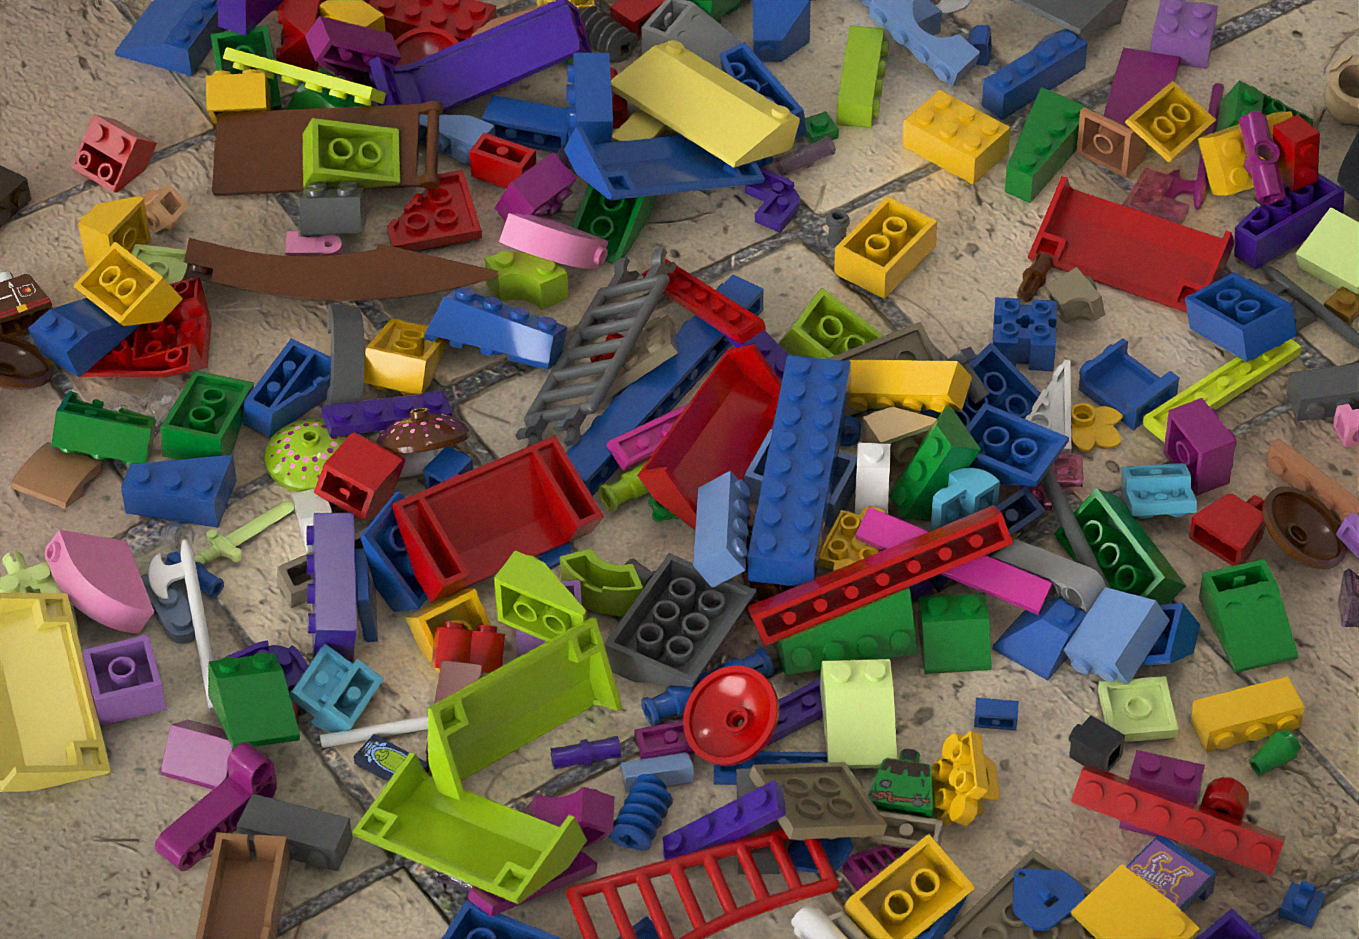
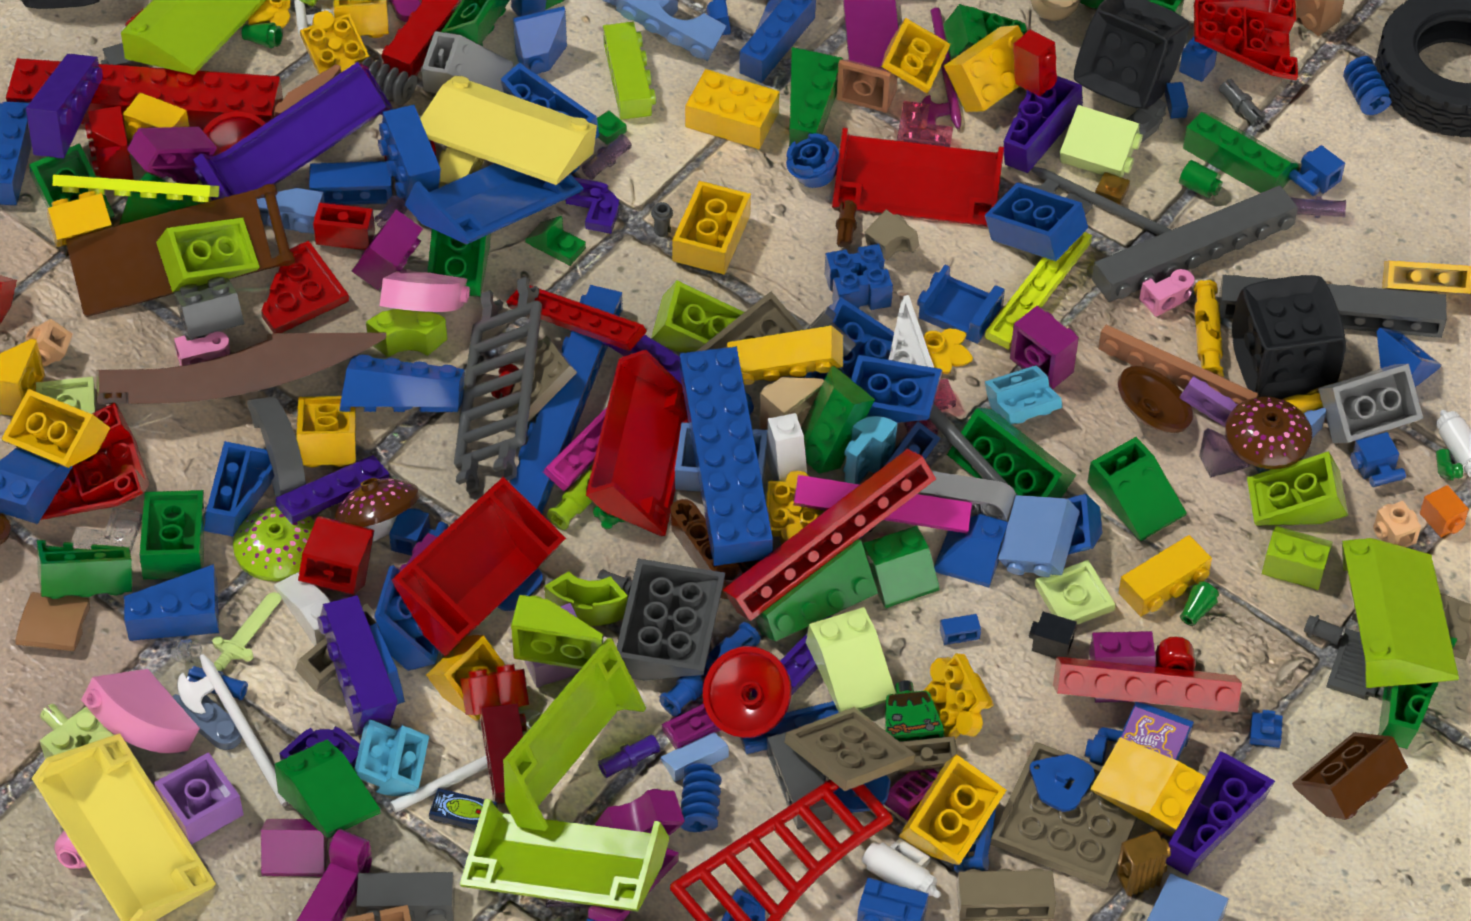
camera: 20 degrees left, 5 degrees up
dark purple plate [662,780,786,860] -> none
medium blue brick [693,470,750,588] -> none
red torso [1189,494,1265,566] -> none
magenta piece [1239,111,1286,205] -> none
none -> green slope [525,216,586,266]
none -> blue cone [786,133,839,188]
none -> blue plate [1085,727,1122,766]

